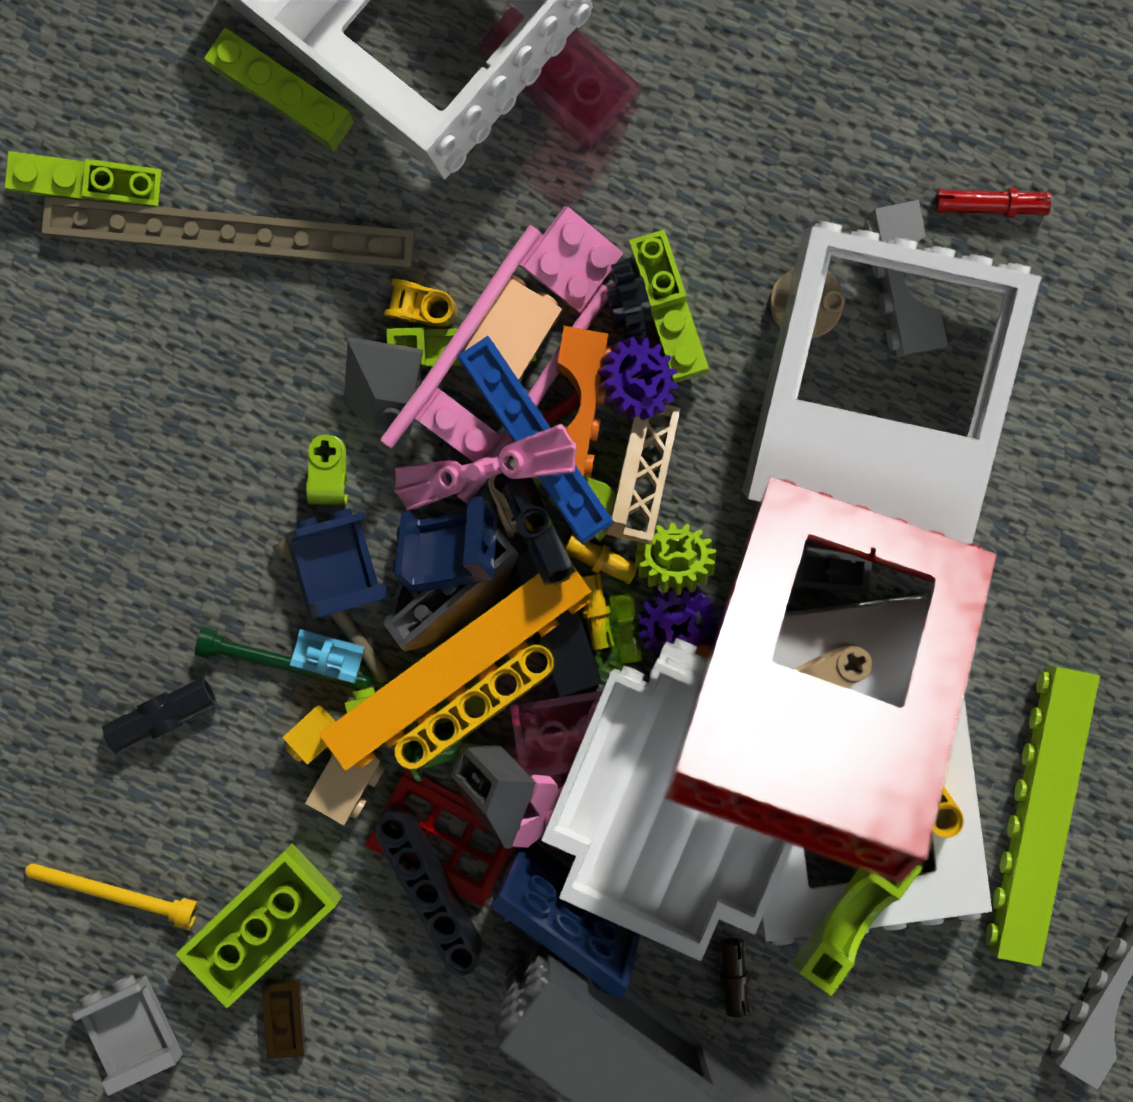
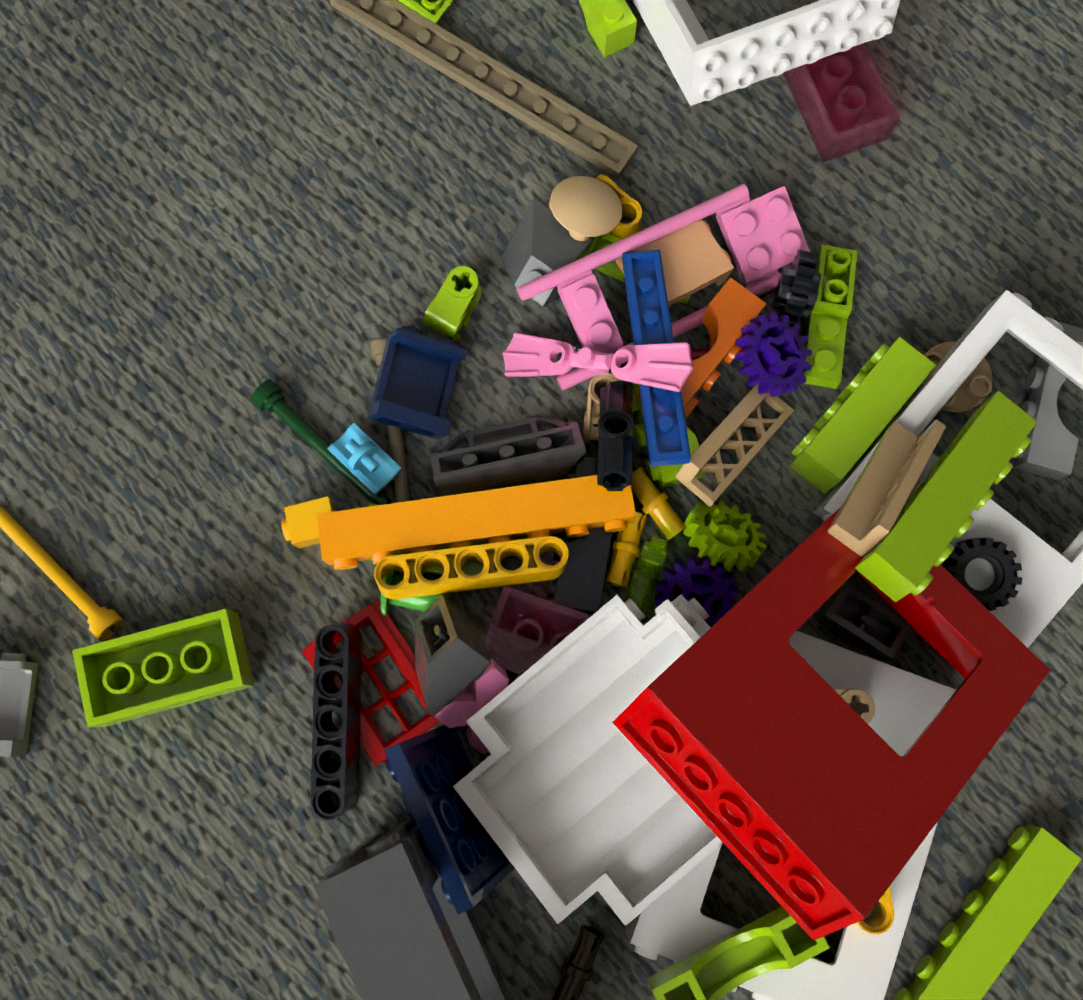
camera: 30 degrees right, 10 degrees down
black piece [102,677,218,755] -> none
dark brown plate [261,979,306,1059] -> none
tan brick [305,751,385,825] -> none
dark blue panel [393,496,498,593] -> none
none -> tan dish [549,176,622,241]
none -> lime brick [789,336,936,494]
none -> tan fence [827,419,946,557]
none -> lime brick [855,391,1037,603]
none -> black tyre [941,537,1023,611]

